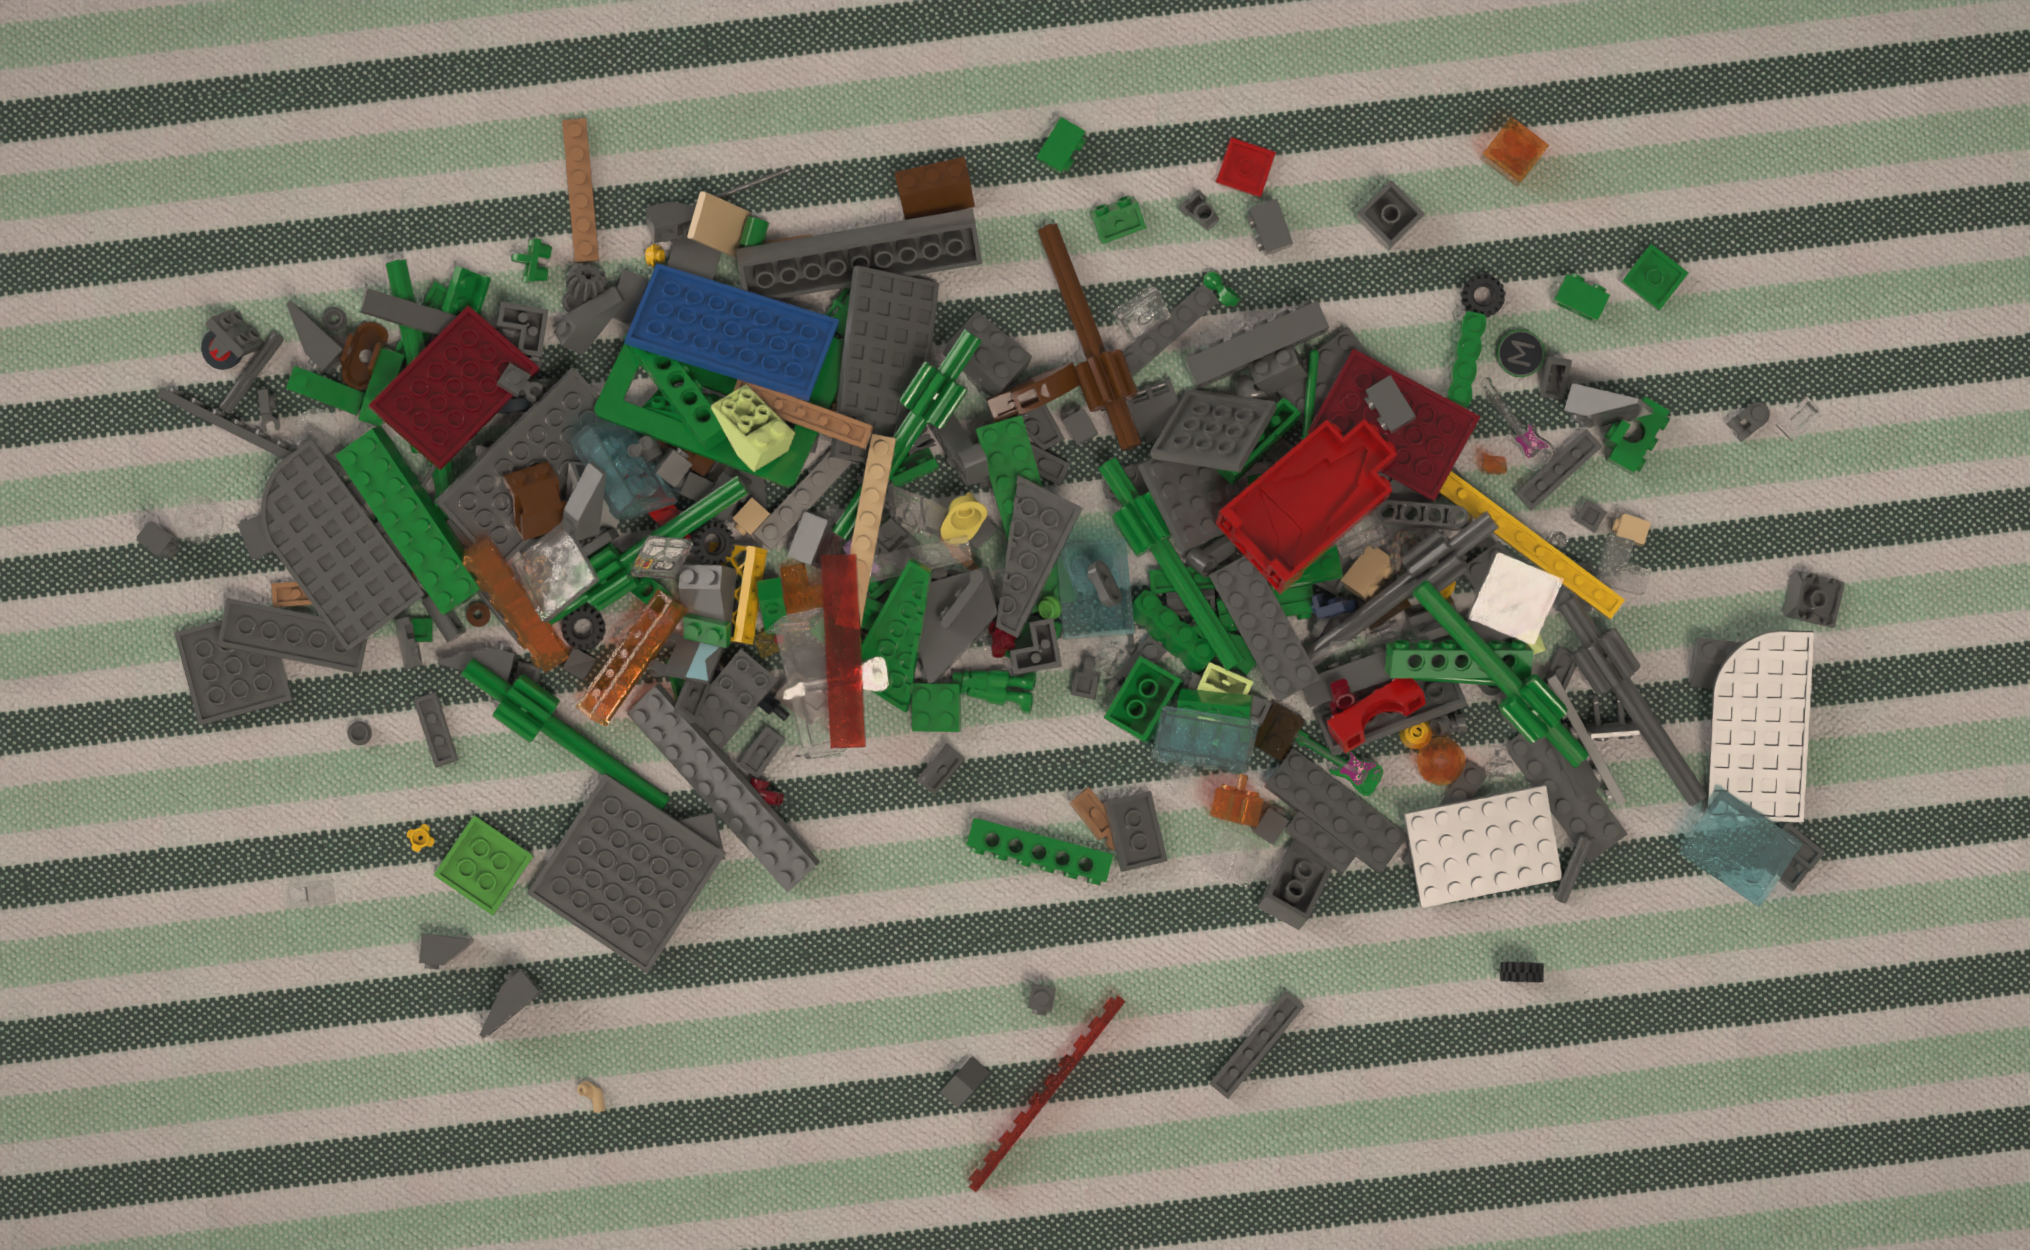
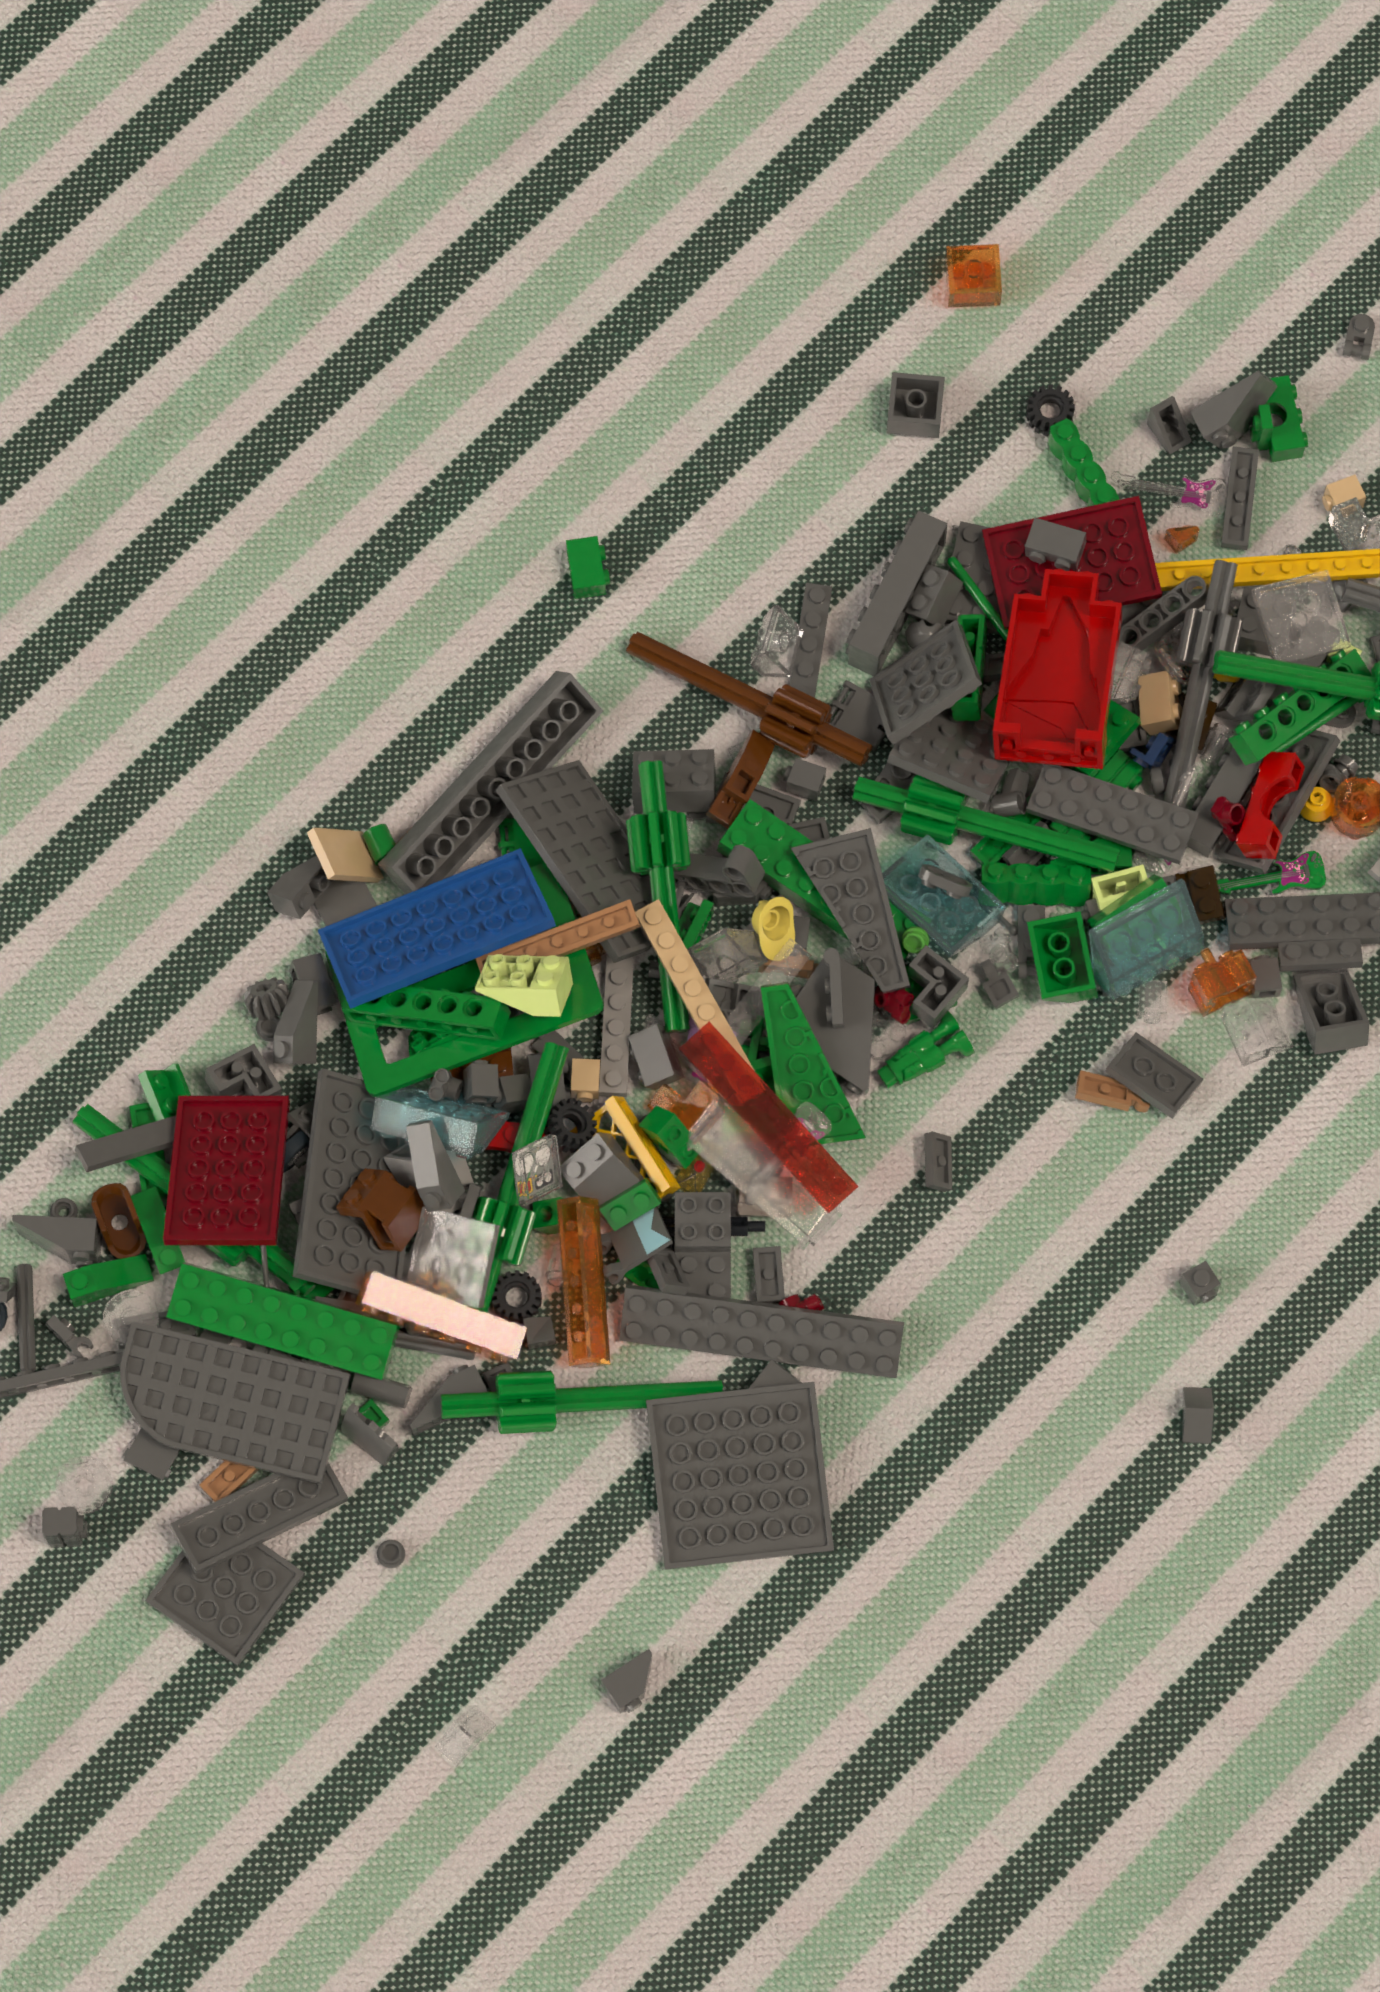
camera: 40 degrees left, 15 degrees down
yellow plate [407,824,435,852] -> none
dark grey tile [413,692,459,768] -> none
bright green plate [434,815,534,916] -> none
reddish brown plate [466,603,491,627] -> none
dark grey slope [479,969,544,1039] -> none
dark grey plate [497,363,543,403] -> none
green hips [511,238,552,283] -> none
medium nougat plate [562,118,599,263] -> none
tan arm [577,1081,606,1112] -> none
yellow plate [645,244,665,267] -> none
dark grey piece [693,167,791,206] -> none
reddish brown slope [894,157,975,220] -> none
green plate [912,683,961,732] -> none
green brick [966,818,1114,886] -> none
clear red plate [968,995,1126,1192] -> none
green bracket [1089,196,1146,245] -> none
dark grey plate [1178,190,1220,231] -> none
green plate [1203,271,1241,307] -> none
red tile [1216,137,1276,198] -> none
dark grey brick [1247,199,1293,256] -> none
black tile [1497,330,1545,378] -> none
green brick [1552,273,1610,323] -> none
dark grey plate [1574,500,1607,533] -> none
green plate [1621,244,1689,312] -> none

